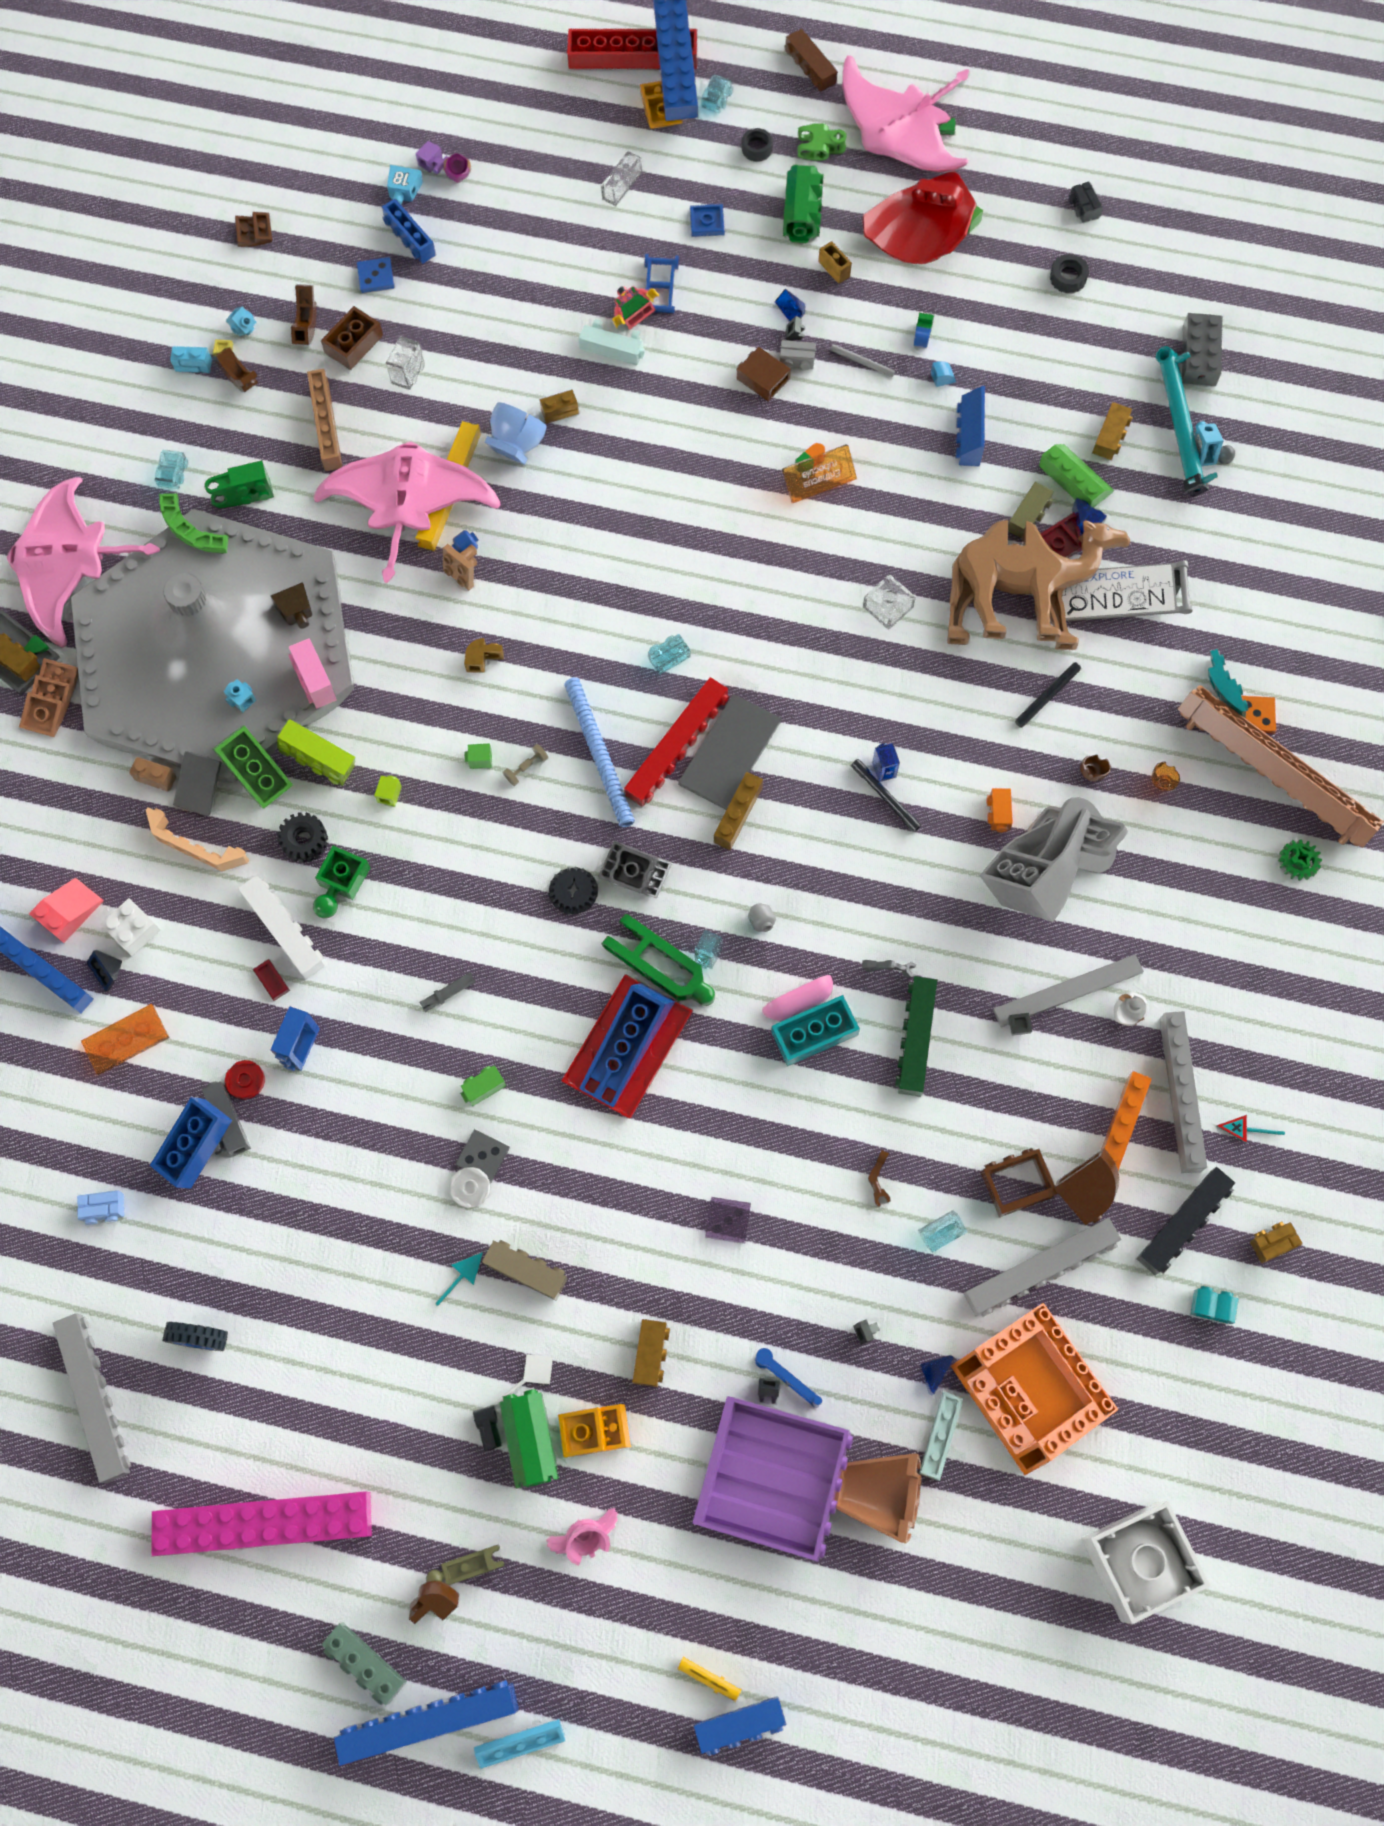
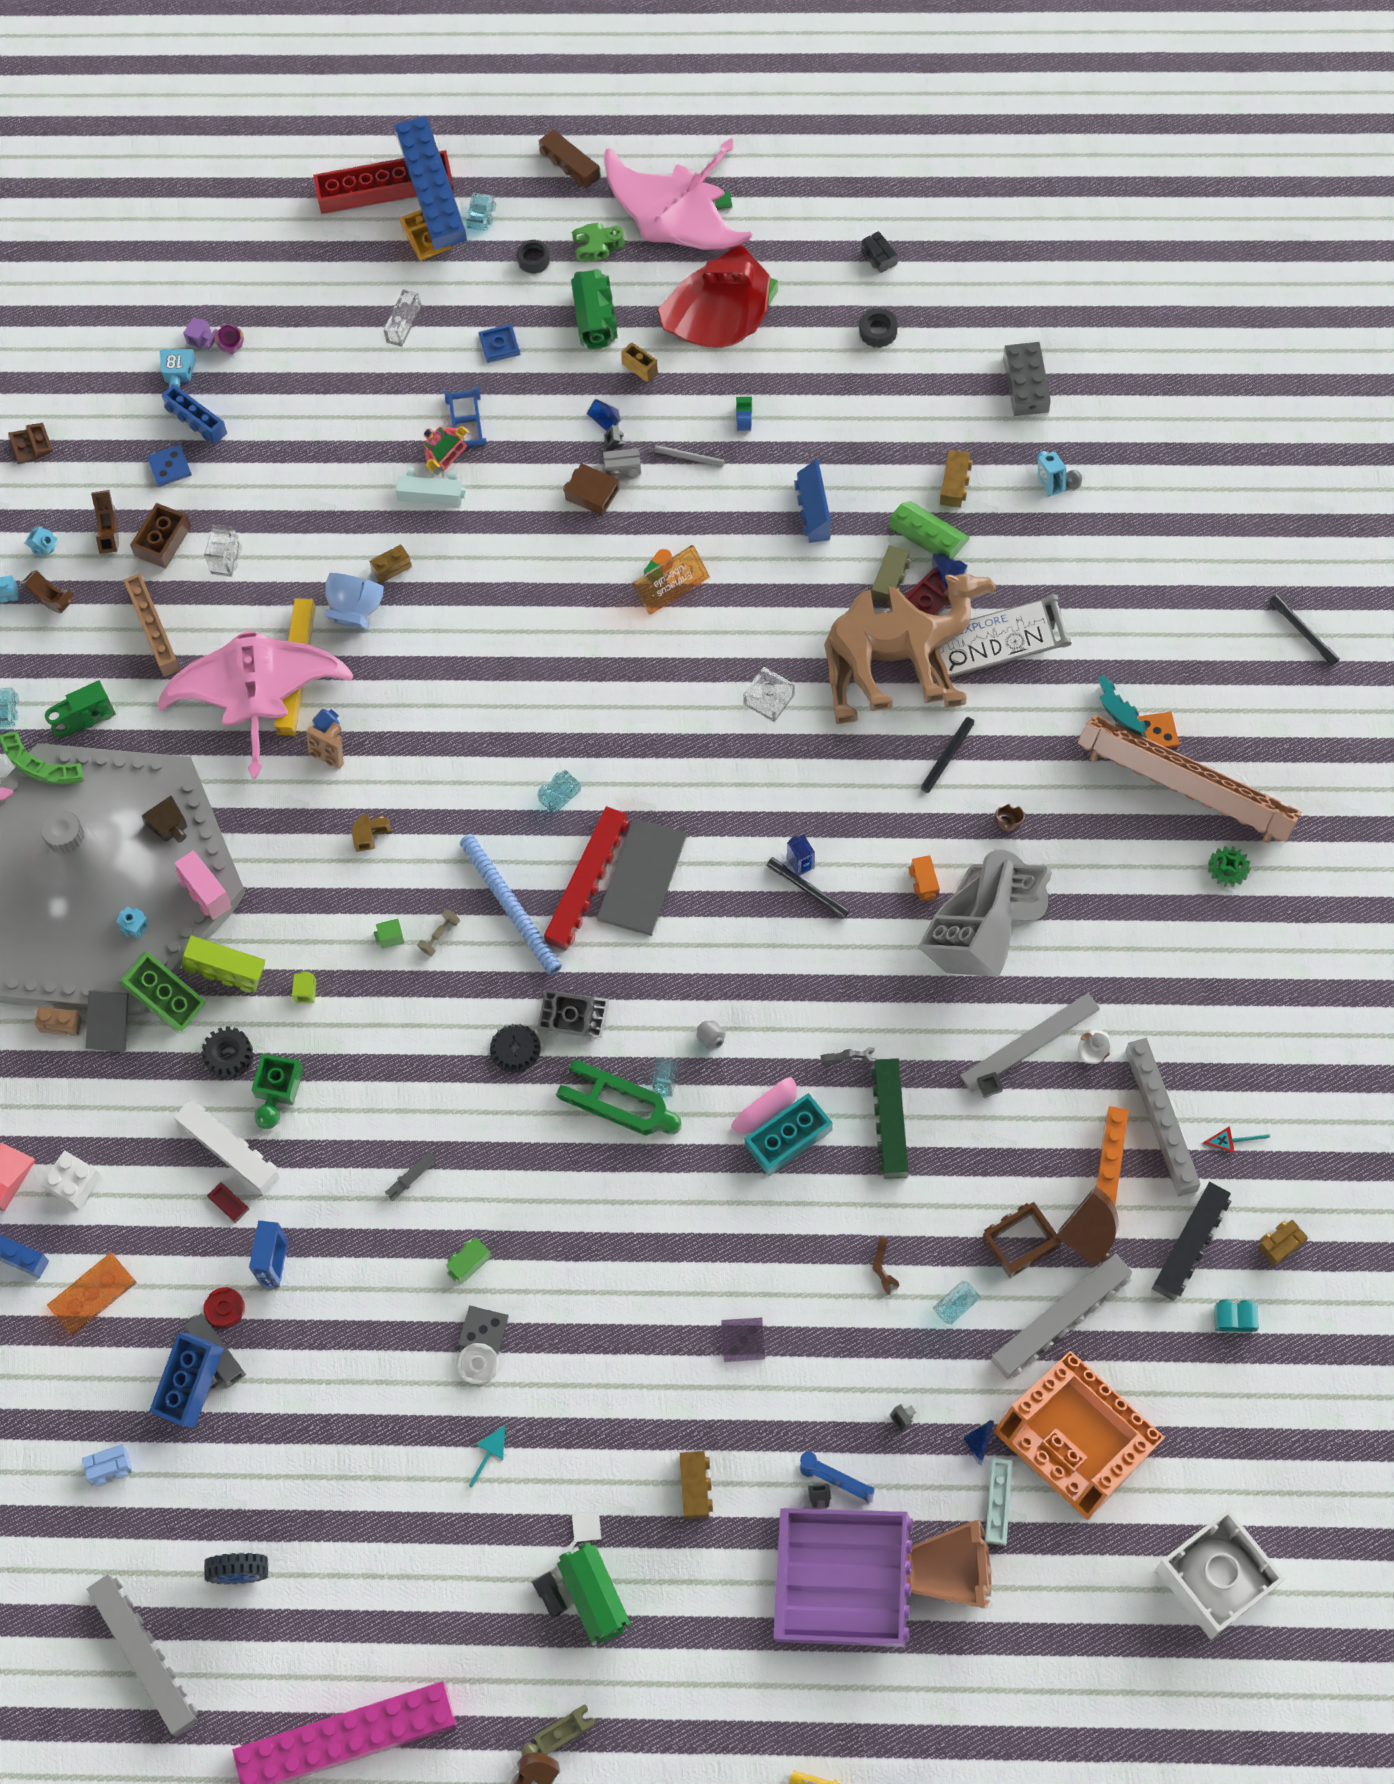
camera: 10 degrees left, 5 degrees down
black slope [86,950,122,992] -> none
light nougat slope [146,807,249,872] -> none
light yellow tile [212,339,233,356] -> none
dark tan brick [482,1240,568,1301] -> none
bright pink helmet [546,1508,618,1566] -> none
light orange slope [558,1404,631,1458] -> none
piece [561,974,693,1119] -> none
pearl gold brick [714,772,763,851] -> none
dark azure brick [931,361,956,387] -> none
clear orange hair [1151,761,1180,791] -> none
teal piece [1156,346,1218,497] -> none

